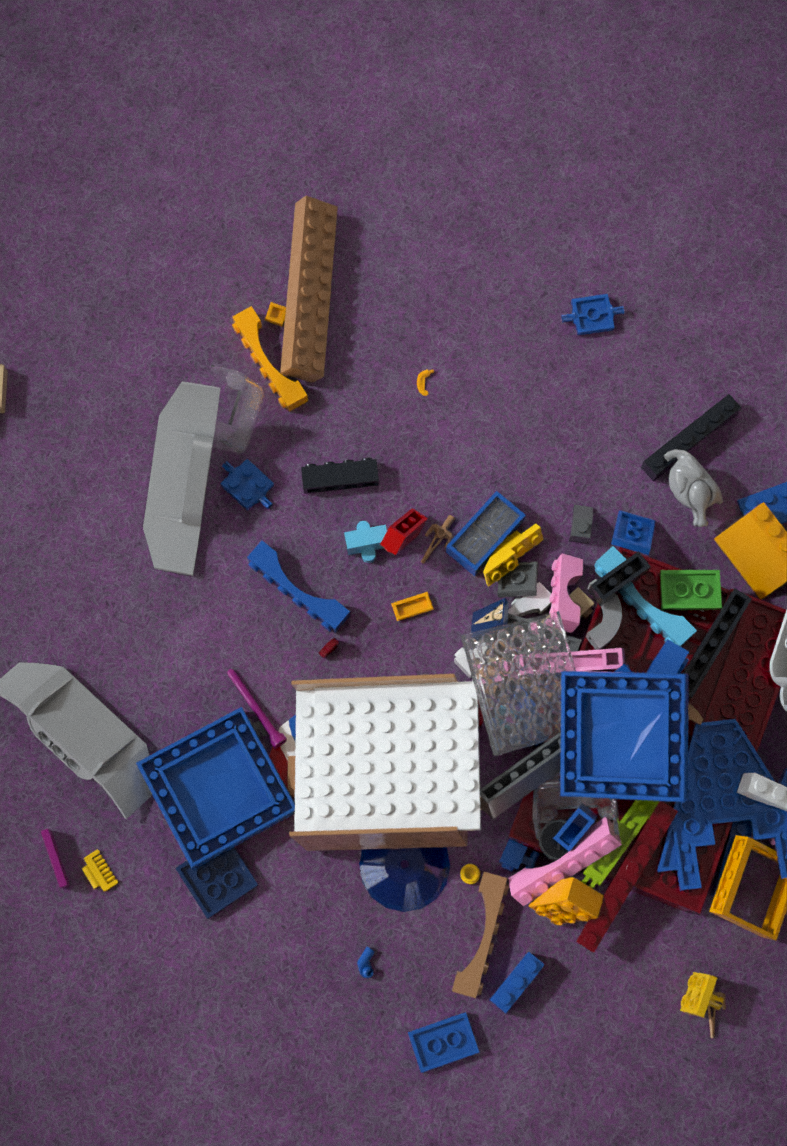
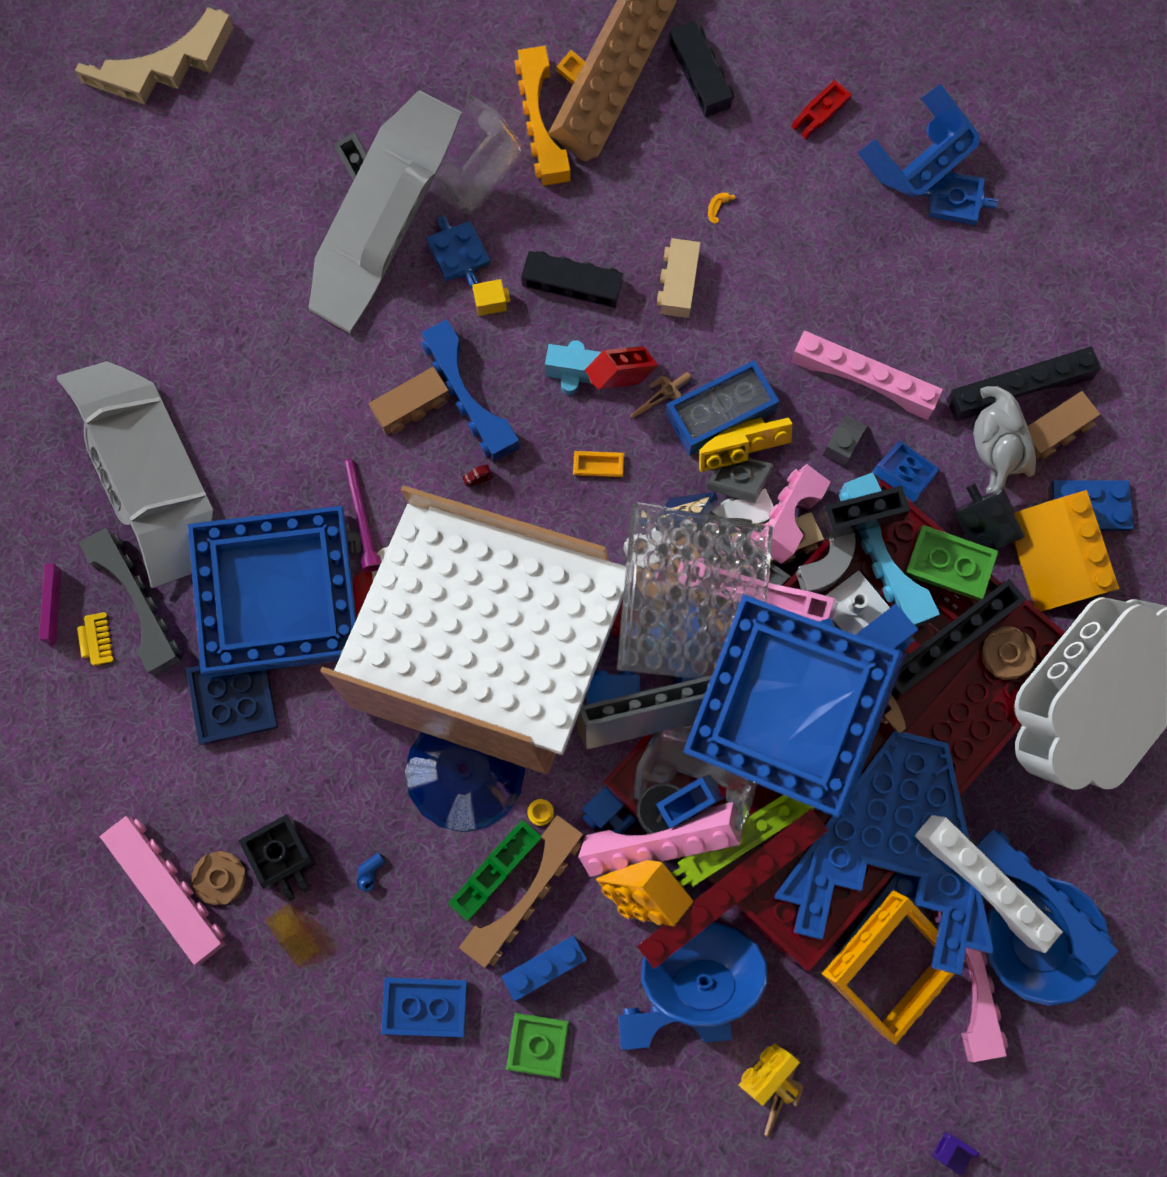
camera: 20 degrees right, 0 degrees up
none -> dark grey arch [78,528,182,677]
none -> bright pink brick [99,816,226,965]
none -> medium nougat tile [191,851,246,906]
none -> black hinge [238,814,316,901]
none -> clear yellow slope [265,904,321,967]
none -> dark grey brick [334,132,368,181]
none -> medium nougat brick [368,367,450,435]
none -> green slope [447,820,541,922]
none -> yellow brick [472,279,510,316]
none -> bright green tile [506,1013,569,1078]
none -> blue brick [587,671,640,705]
none -> blue arch [618,1006,732,1050]
none -> blue dish [641,922,767,1027]
none -> tan brick [657,238,700,318]
none -> black brick [668,20,734,118]
none -> red hinge [791,80,852,139]
none -> bright pink arch [791,330,943,420]
none -> white tile [826,571,890,635]
none -> blue windscreen [857,83,980,197]
none -> black plate [954,483,1025,550]
none -> medium nougat tile [981,627,1036,680]
none -> medium nougat brick [1027,391,1100,460]

